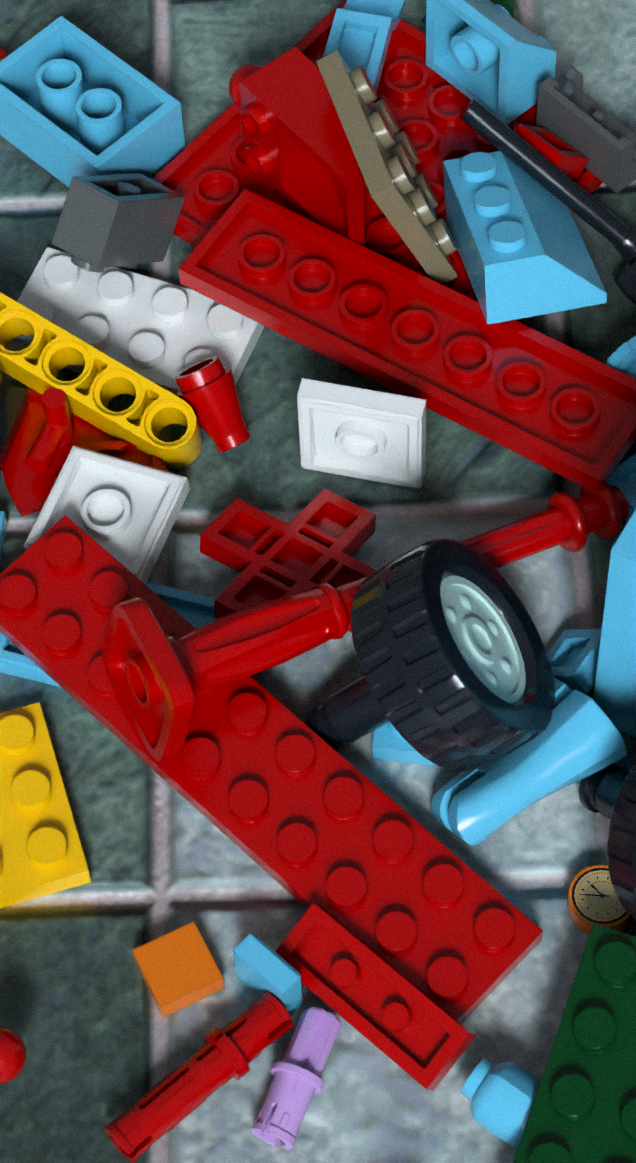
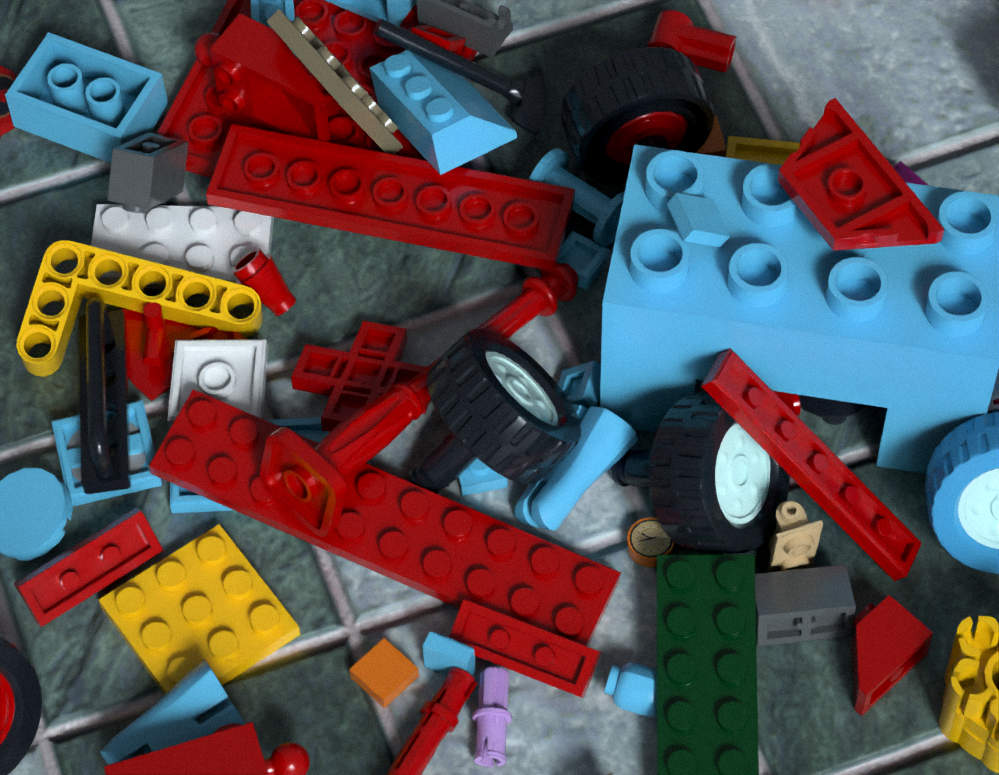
camera: 20 degrees left, 0 degrees up
white tile [297,378,426,489] -> none

